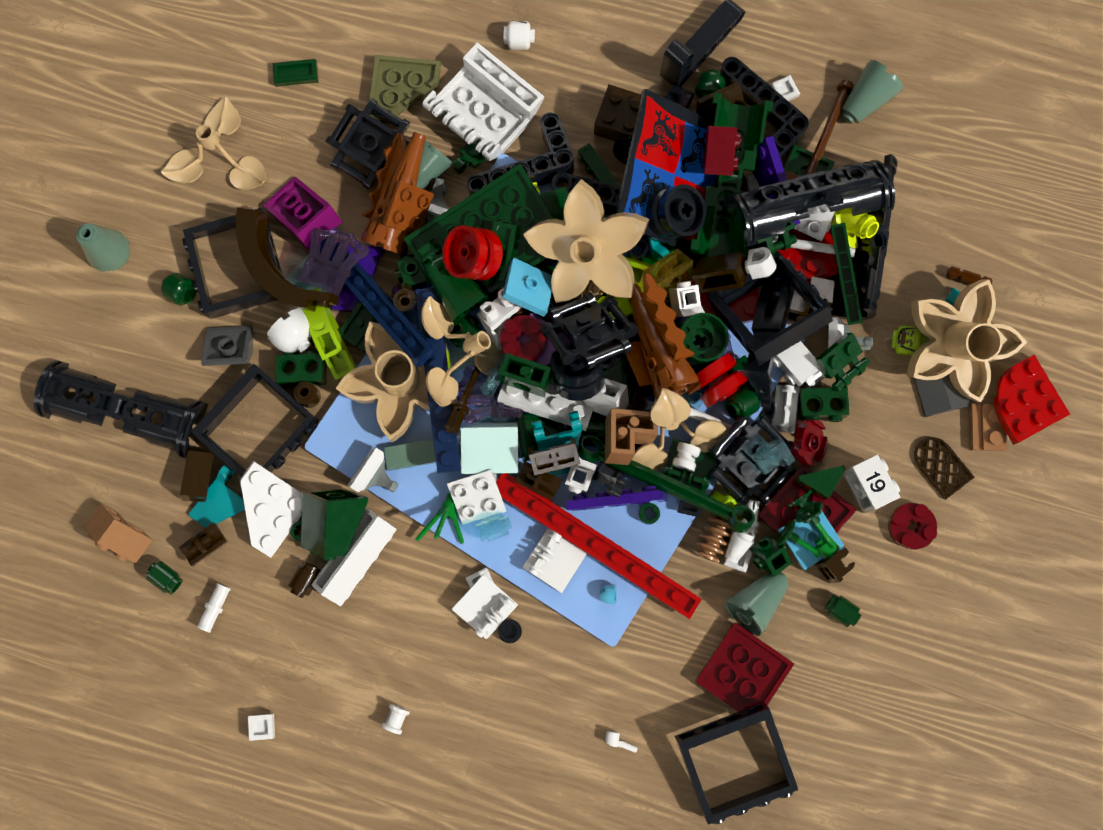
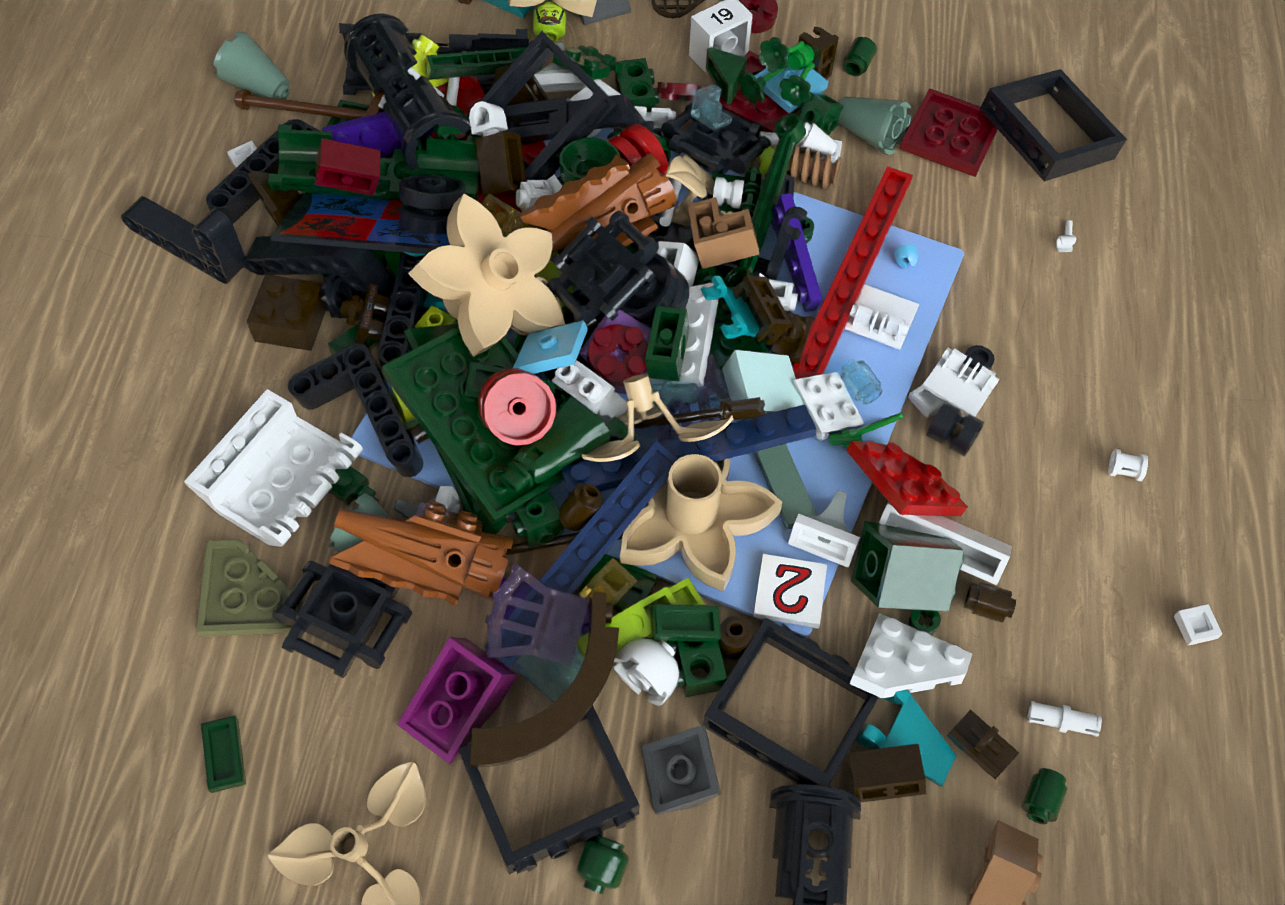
camera: 105 degrees left, 20 degrees down
white head [504,21,535,50] -> none
dark green piece [695,70,726,99] -> none
none -> dark brown hips [340,283,391,345]
none -> clear yellow brick [579,558,637,607]
none -> dark green tile [650,604,721,642]
none -> white tile [753,554,827,629]
none -> red plate [846,441,968,516]
none -> black wheel [926,401,984,457]

